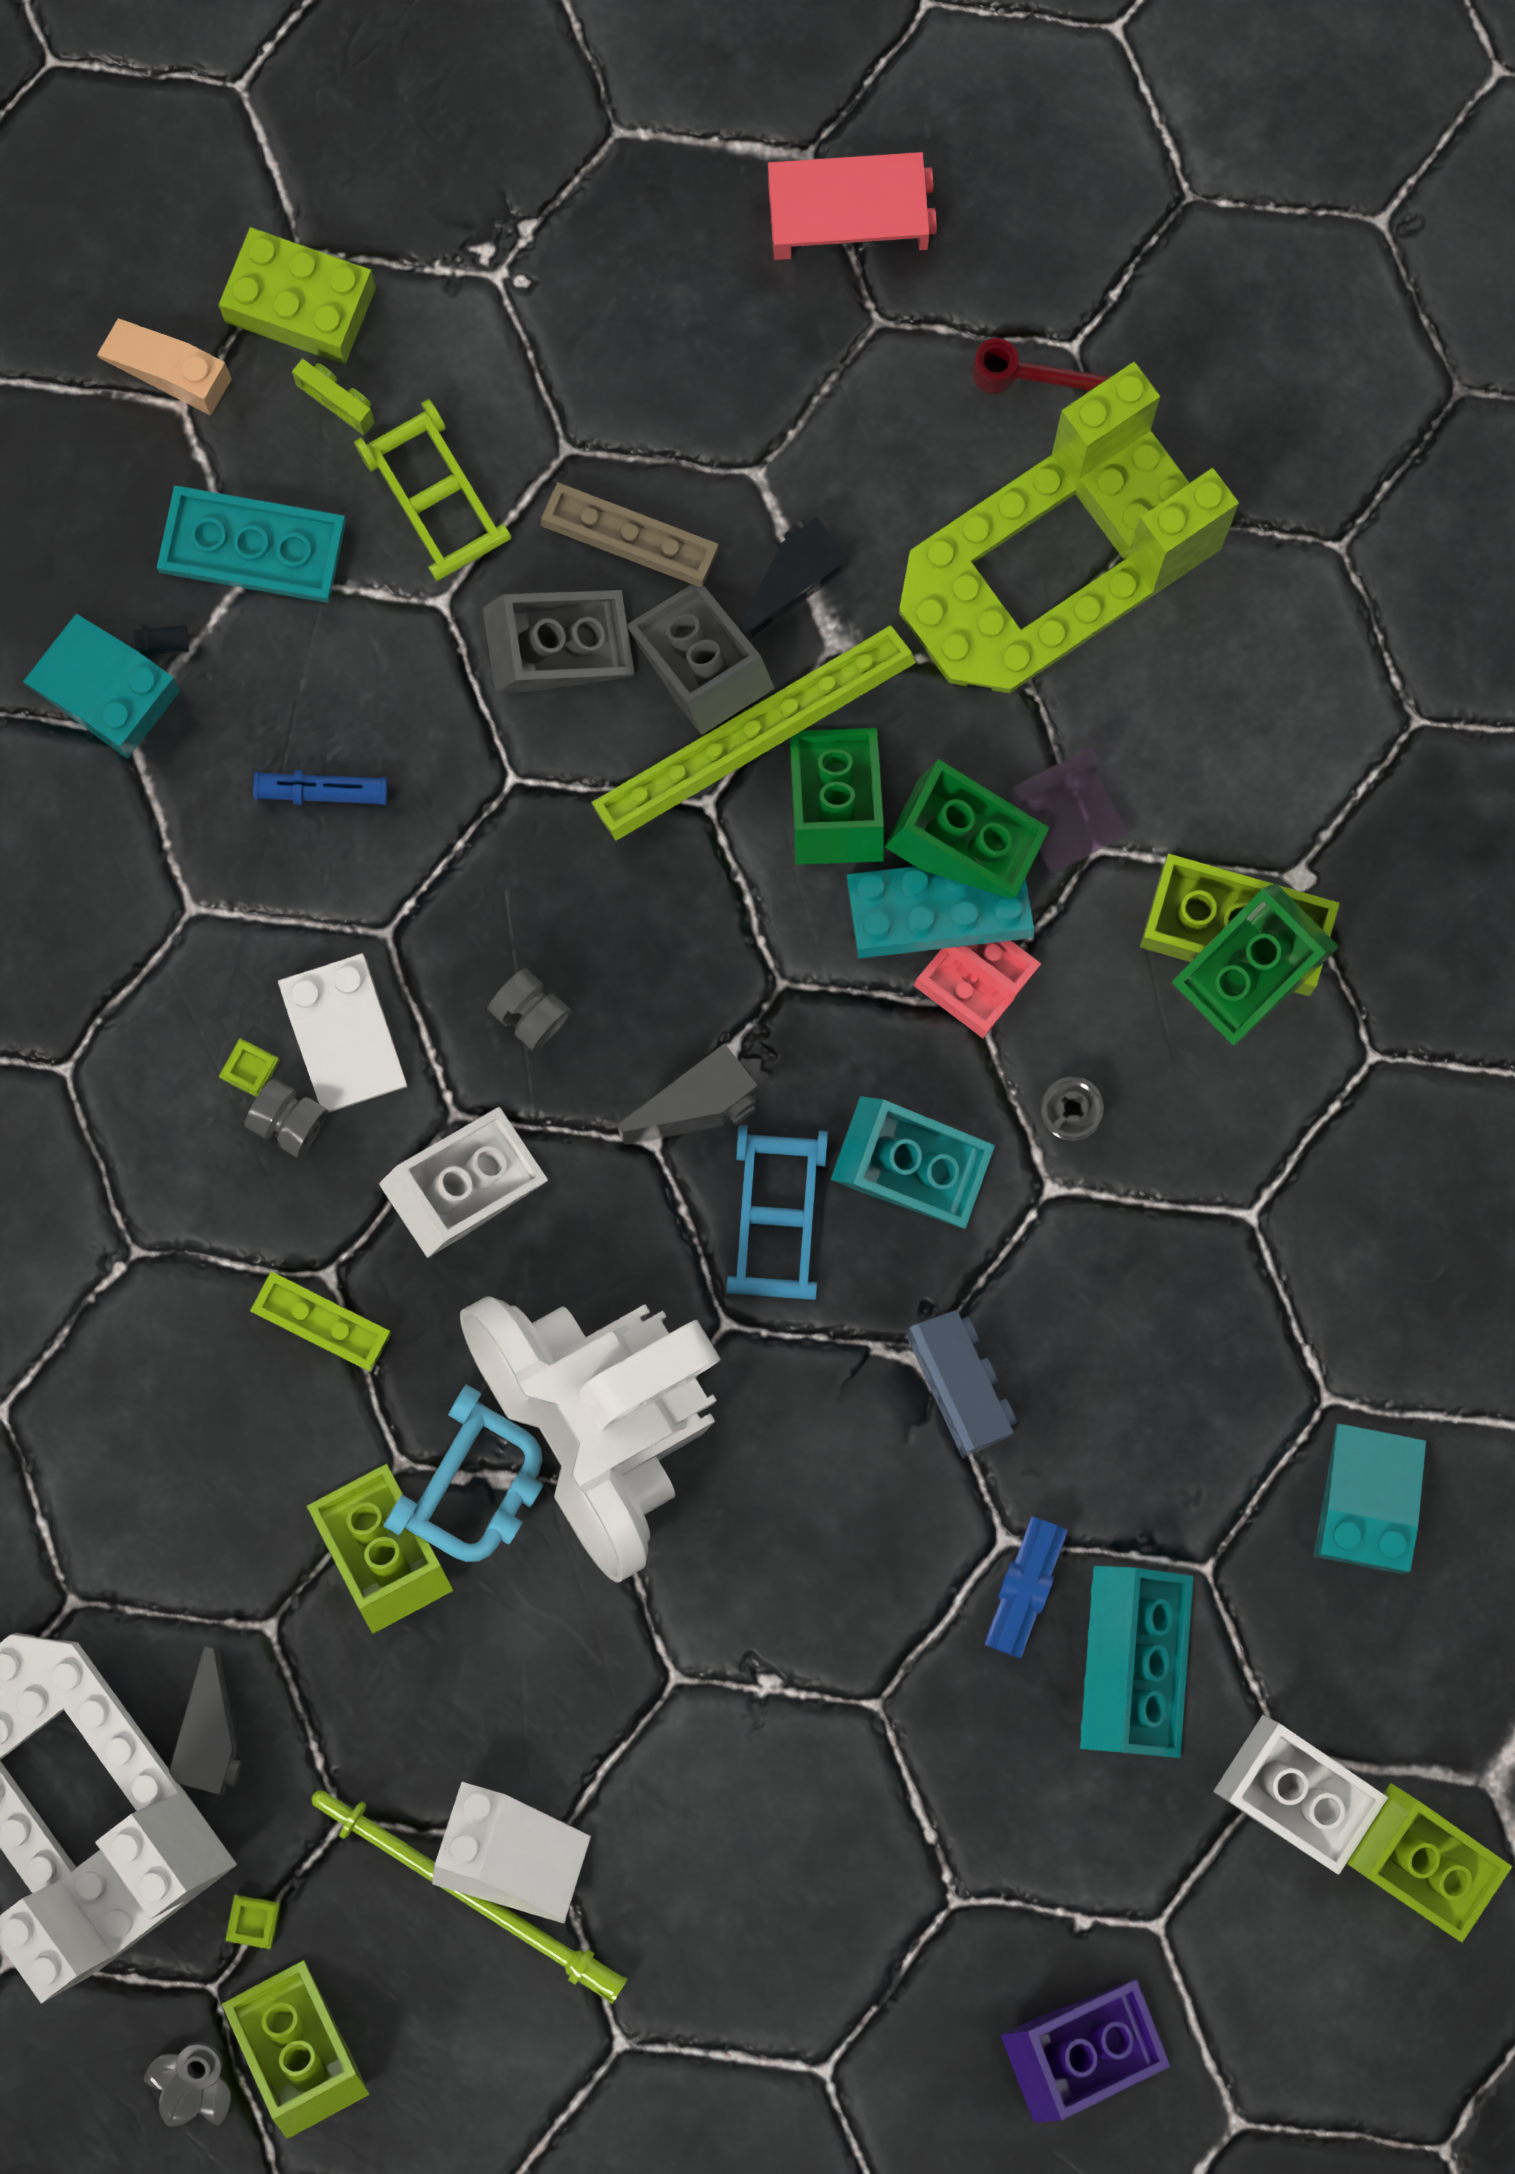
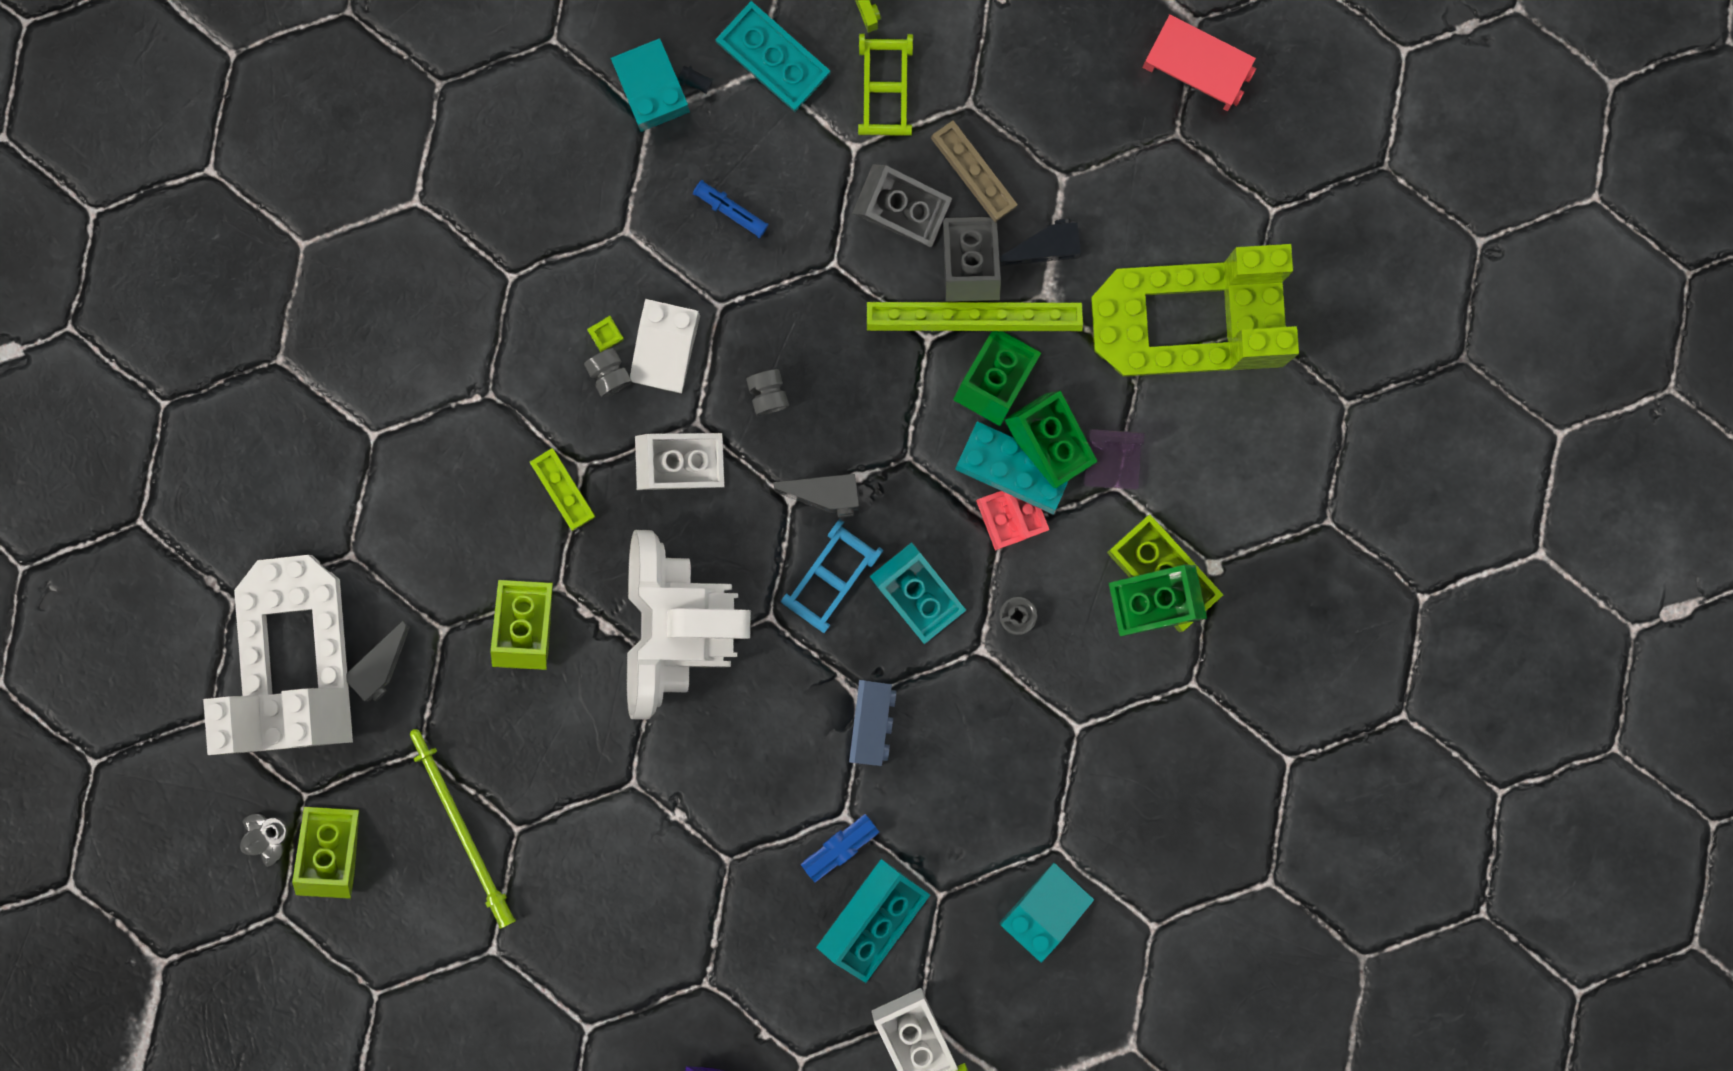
camera: 30 degrees right, 5 degrees up
lime tile [225,1894,281,1949] -> none
medium azure bar [383,1384,543,1562] -> none
white slope [432,1782,591,1923] -> none
dark red piece [972,338,1122,394] -> none

